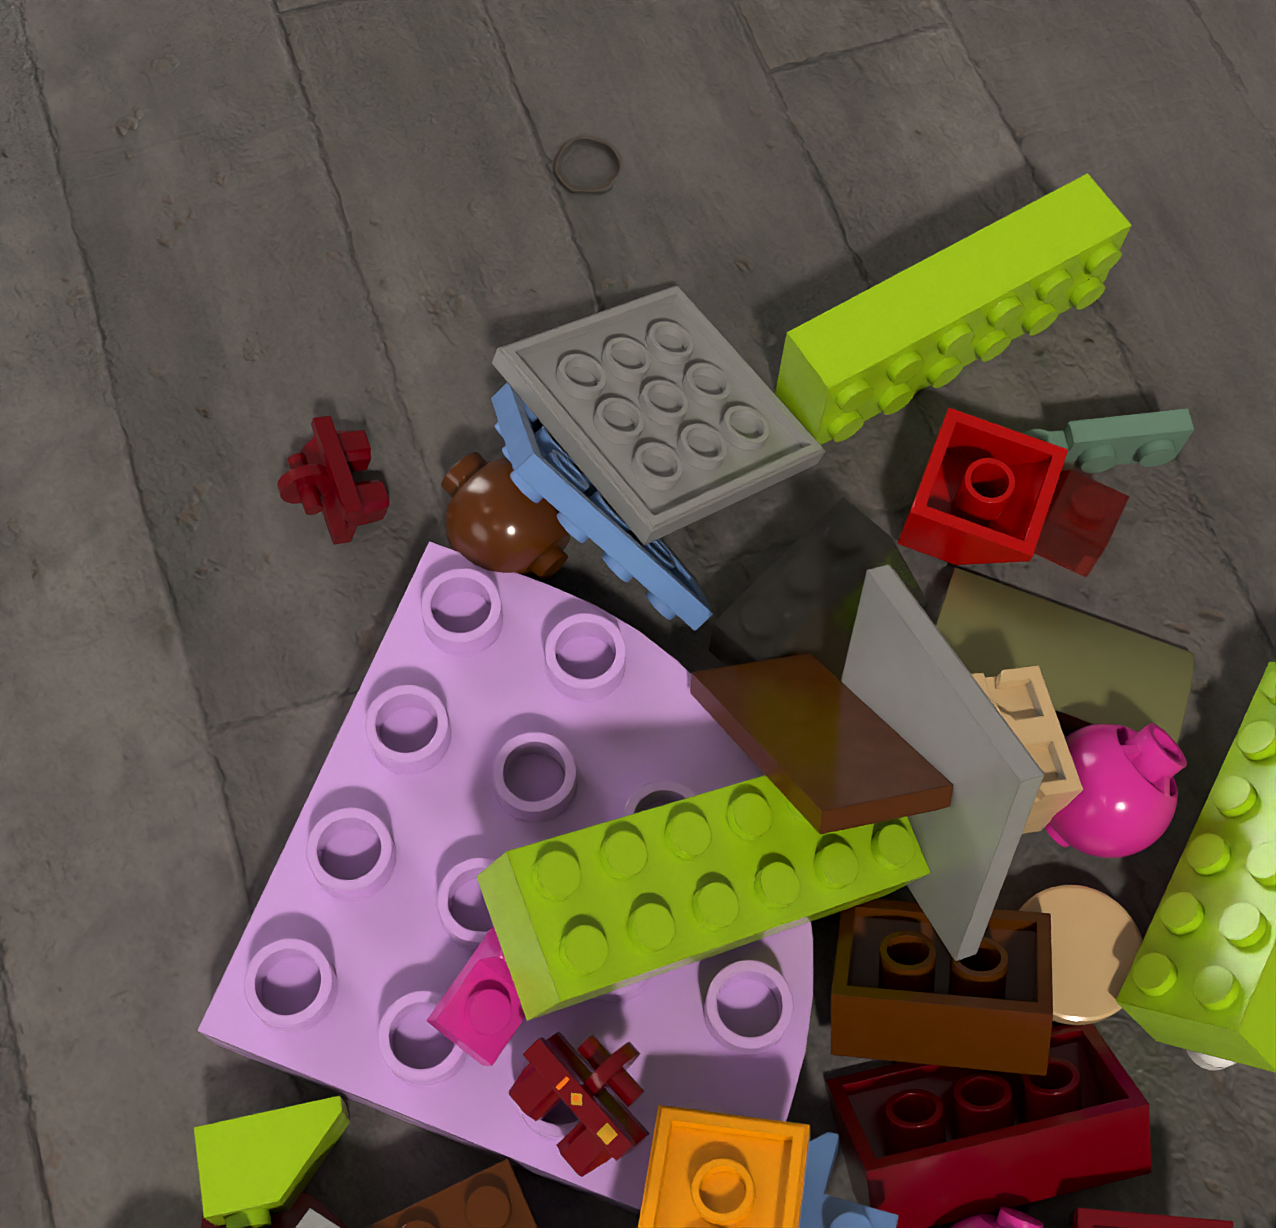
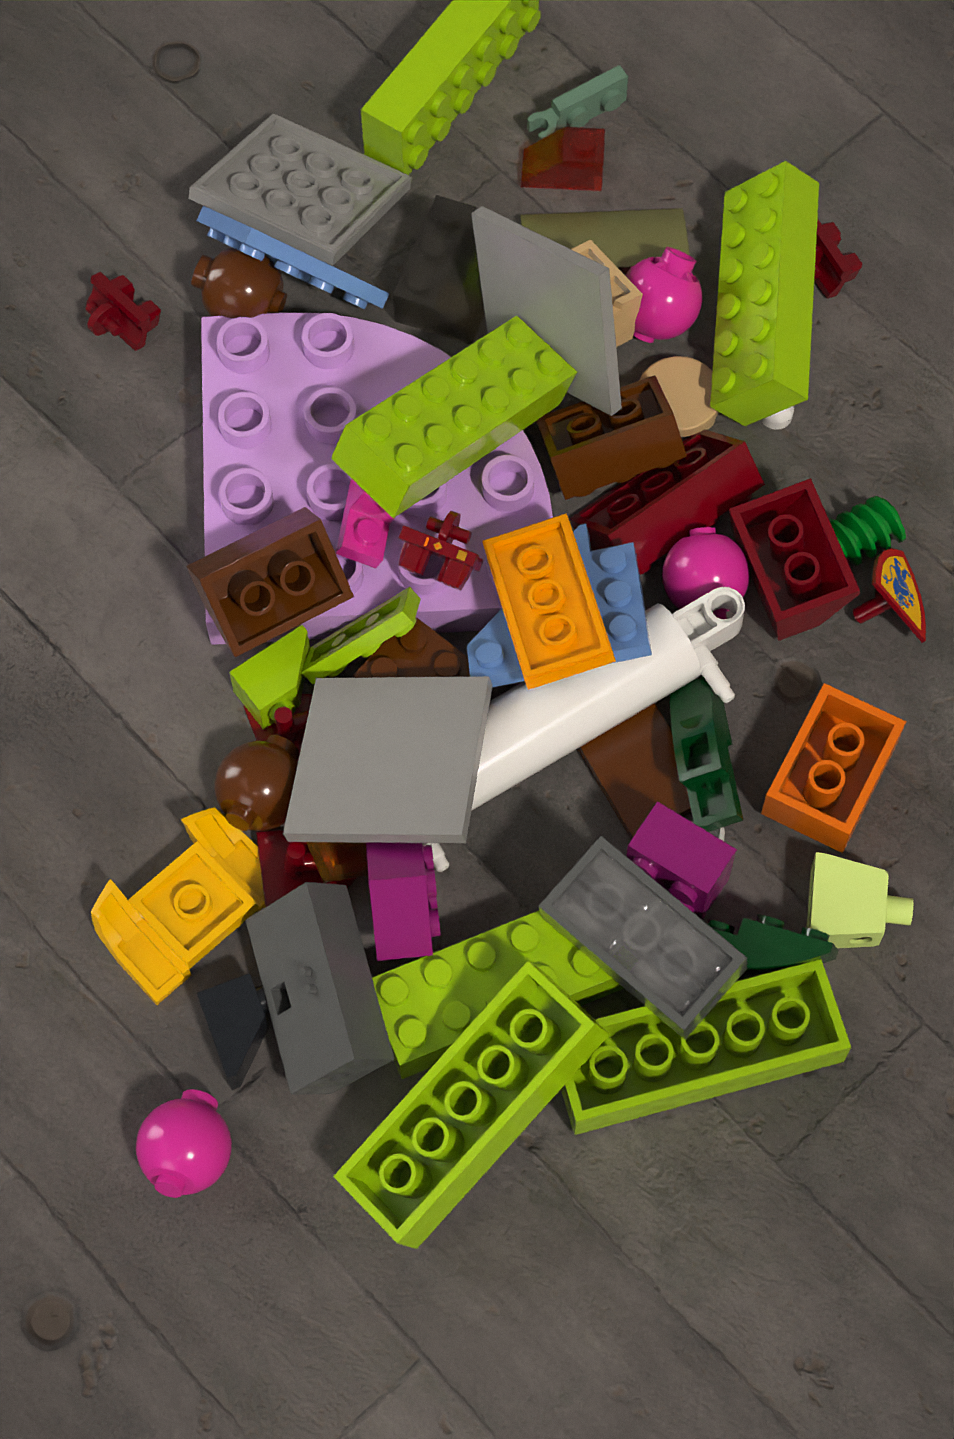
camera: 20 degrees left, 0 degrees up
reddish brown tile [690,653,953,834] -> none
red slope [897,407,1068,565] -> none
none -> reddish brown slope [186,507,354,657]
none -> lime plate [301,586,421,684]

